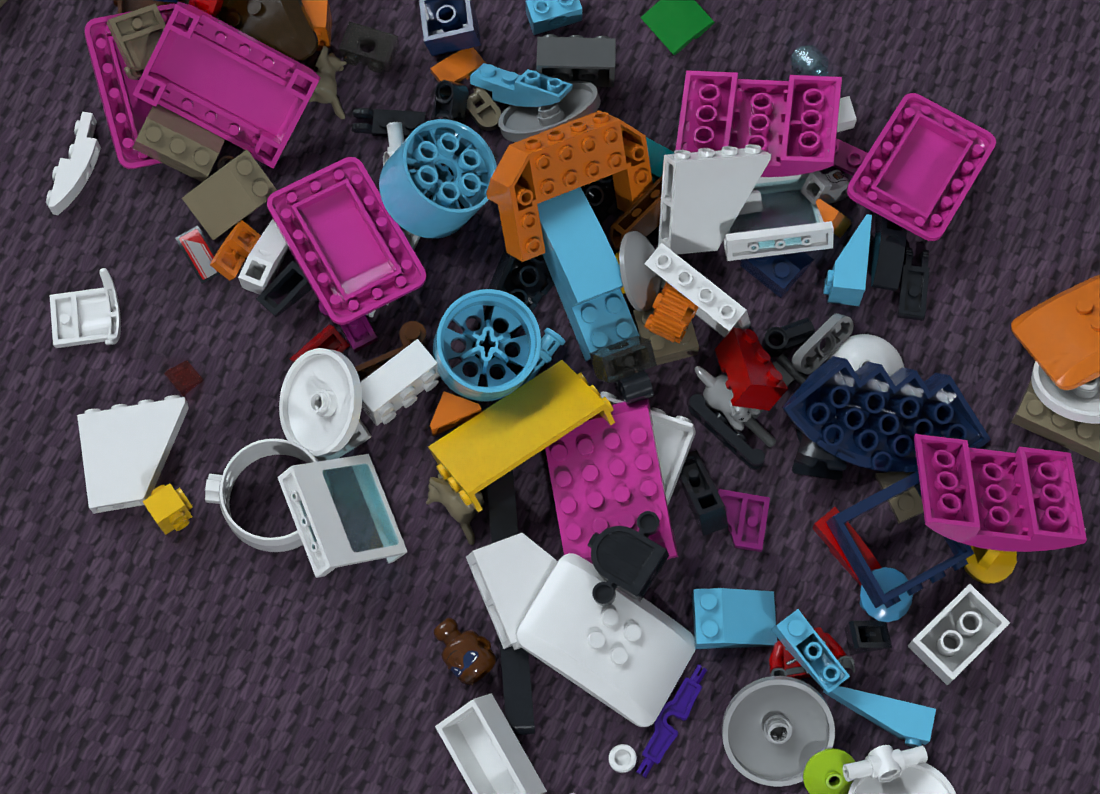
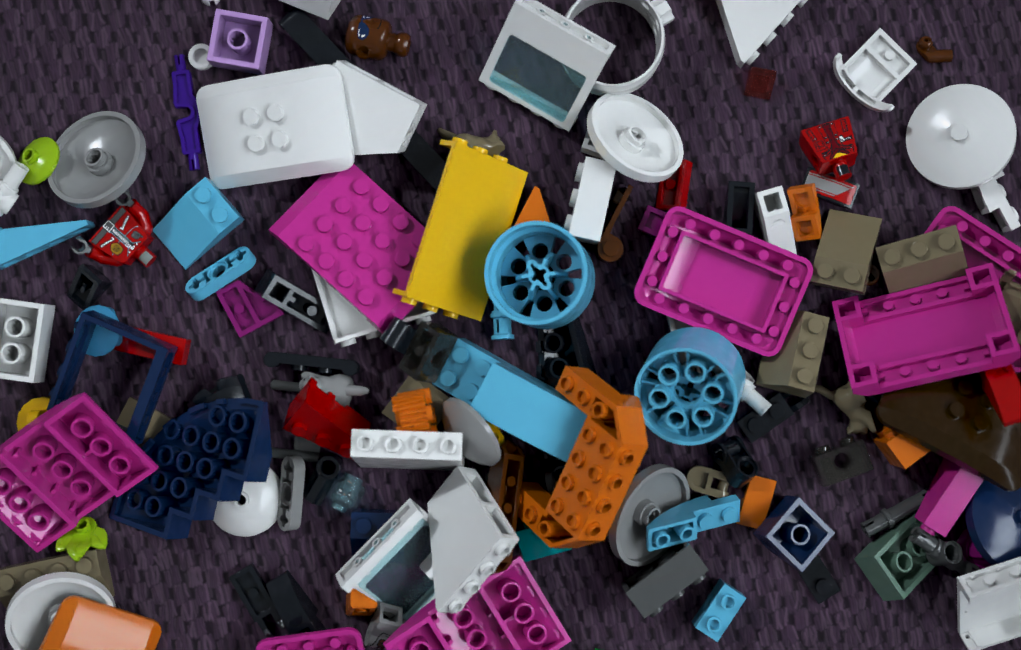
camera: 140 degrees right, 15 degrees up
black piece [588,511,669,606] -> none
medium azure slope [772,609,850,694] -> none
medium azure slope [823,214,872,306] -> none
none -> lime plate [55,516,108,562]
none -> medium azure beam [185,246,256,301]
none -> lavender brick [207,8,273,75]
none -> clear light blue head [327,473,366,513]
none -> dark tan slope [755,311,830,398]
none -> red torso [799,116,857,182]
none -> white dish [906,84,1017,189]
none -> reddish brown arm [916,36,953,63]

